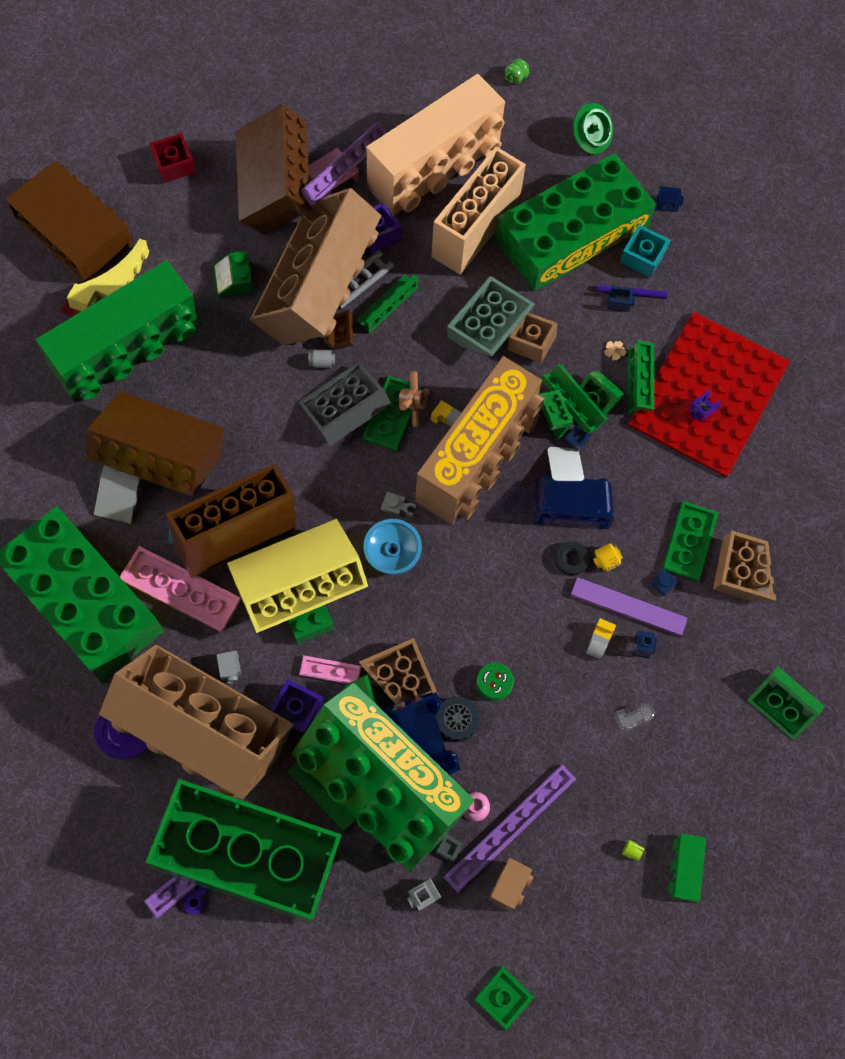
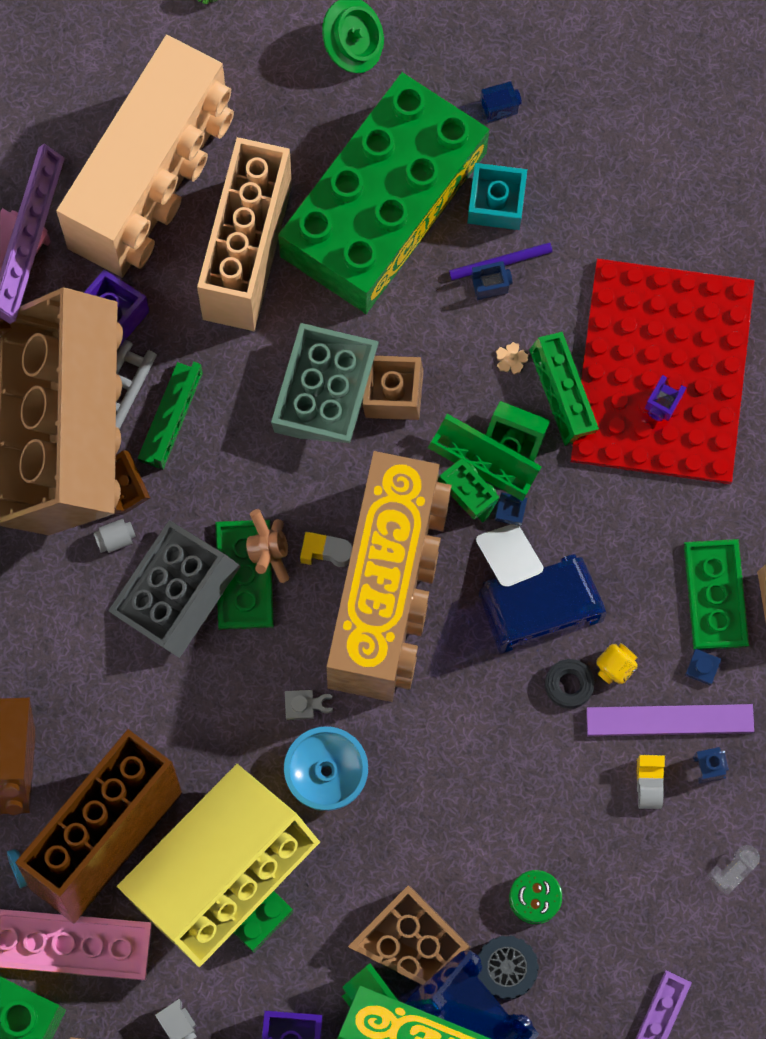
camera: 20 degrees left, 5 degrees up
bright pink tile [299,655,362,684] -> none

